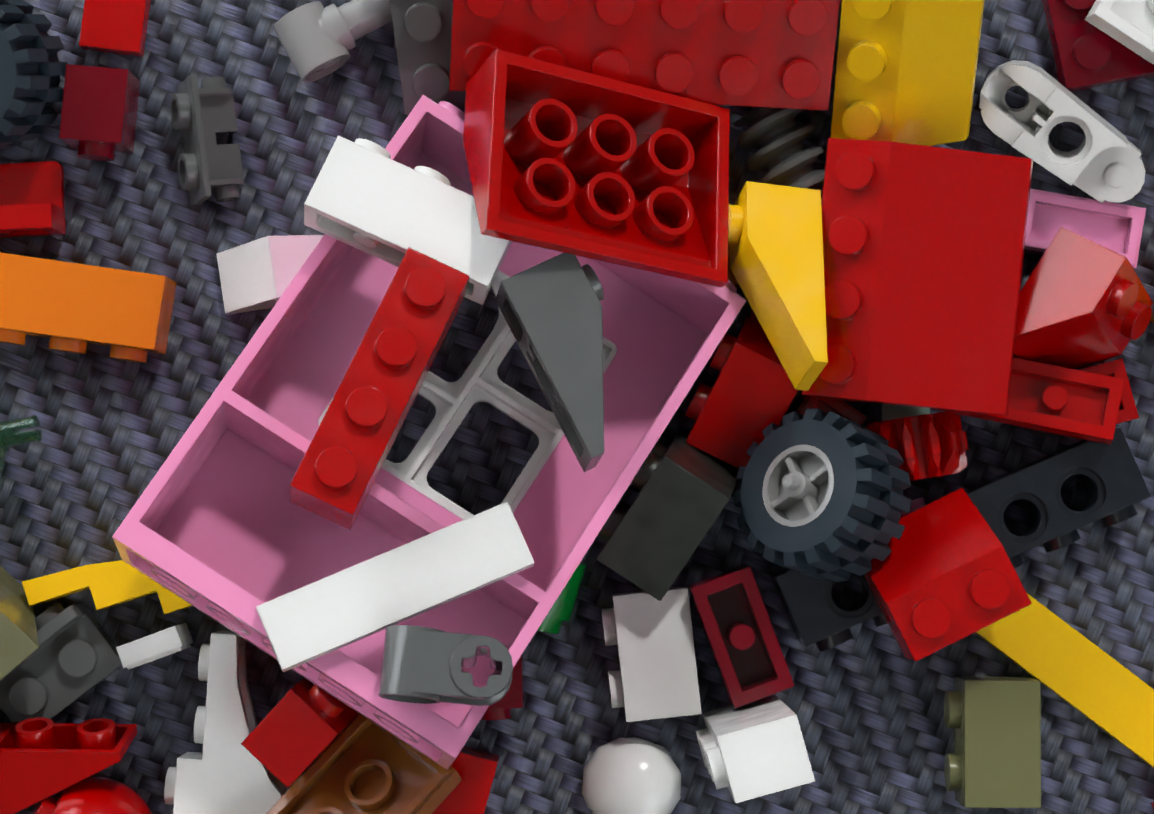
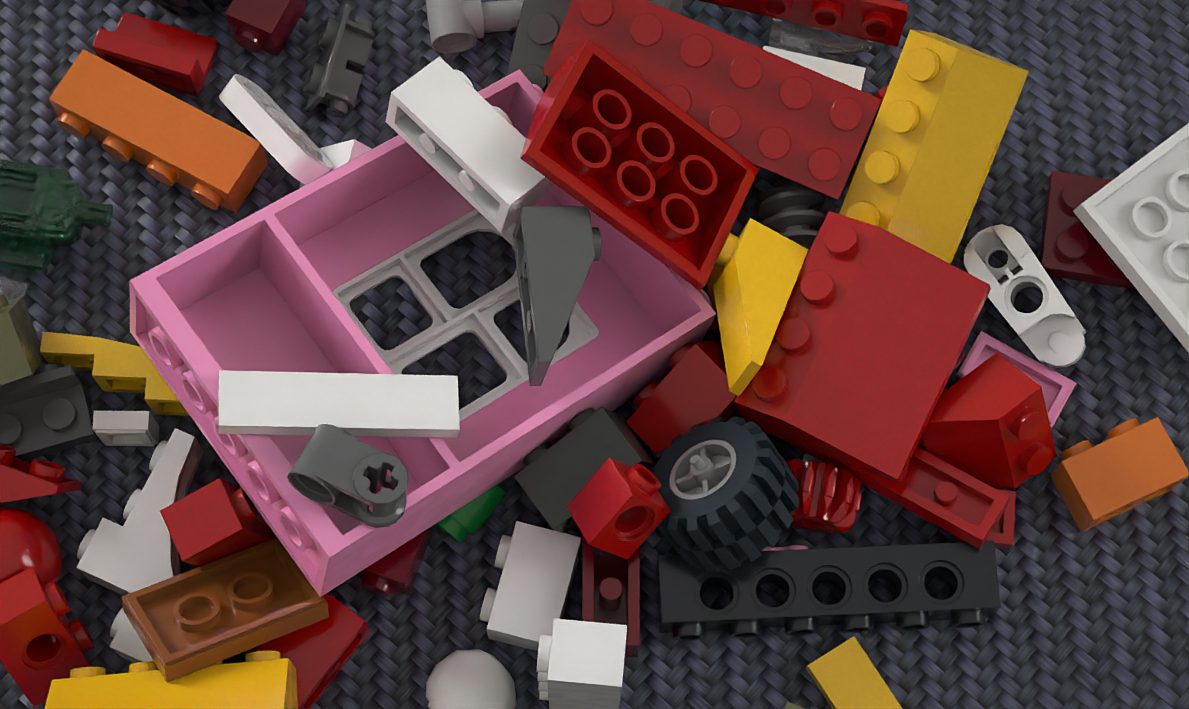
camera: 15 degrees right, 15 degrees down
red brick [290,247,470,530] -> none
red slope [864,488,1032,662] -> none
none -> white beam [219,74,333,185]
none -> red brick [566,457,671,560]

